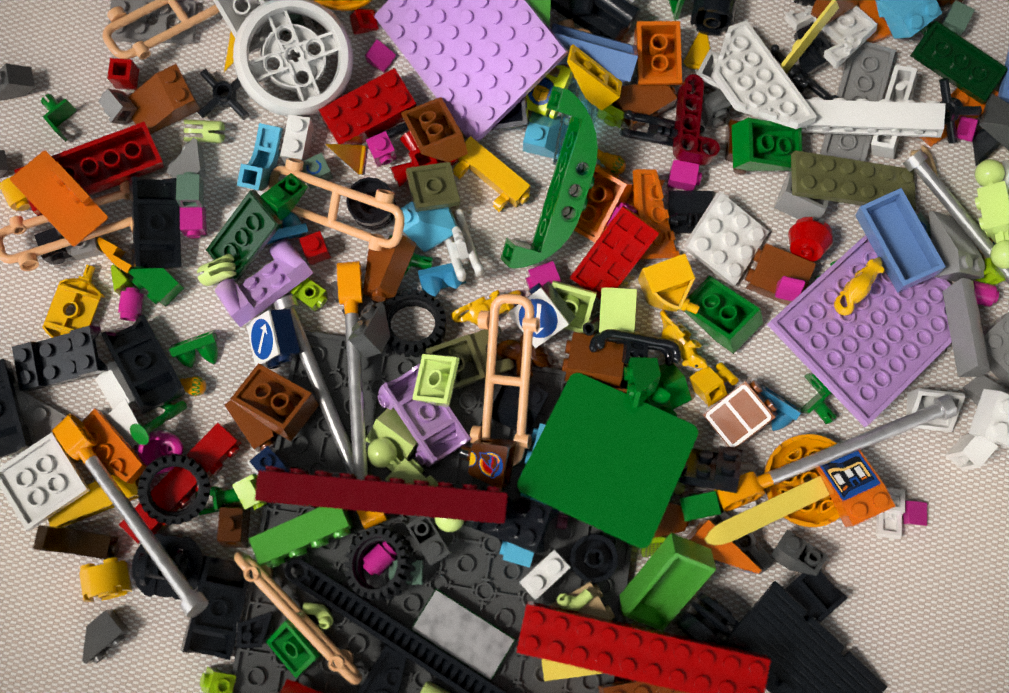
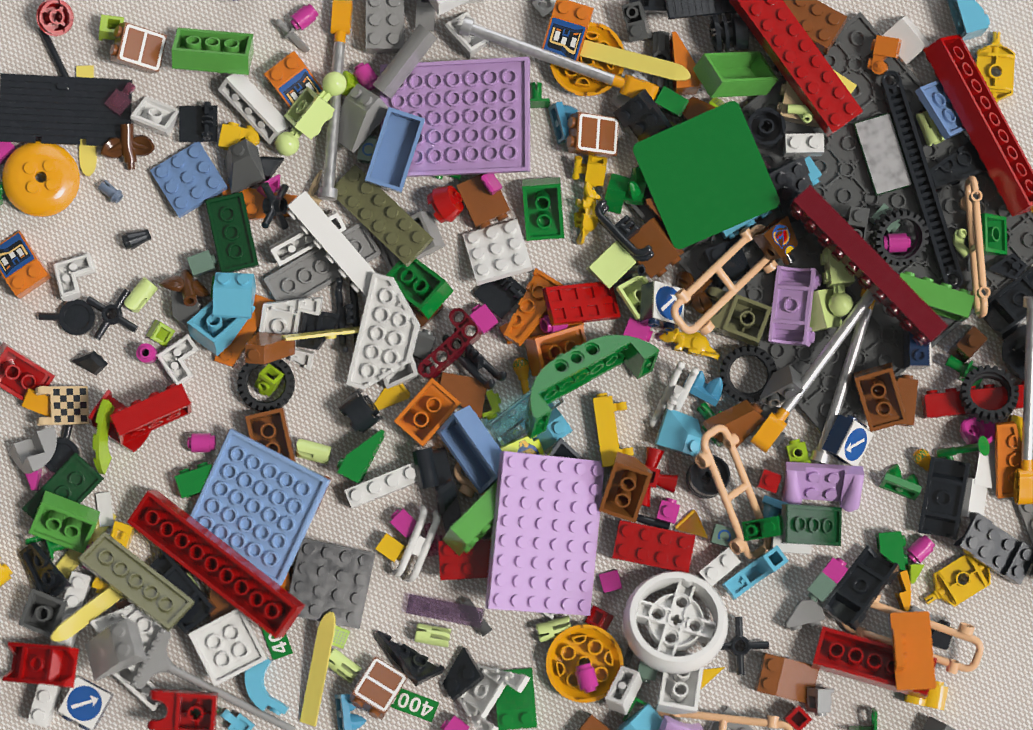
camera: 145 degrees left, 5 degrees up
yellowish green arm [184,119,225,143] -> none
yellowish green arm [197,254,237,286] -> none
brick [232,473,267,510] -> none
olive plate [406,162,461,212] -> none
yellowish green slope [412,354,460,408] -> none
yellow slope [567,44,622,111] -> none
green slope [624,357,661,408] -> none
yellow piece [638,254,700,314] -> none
yellow animal [834,257,884,316] -> none

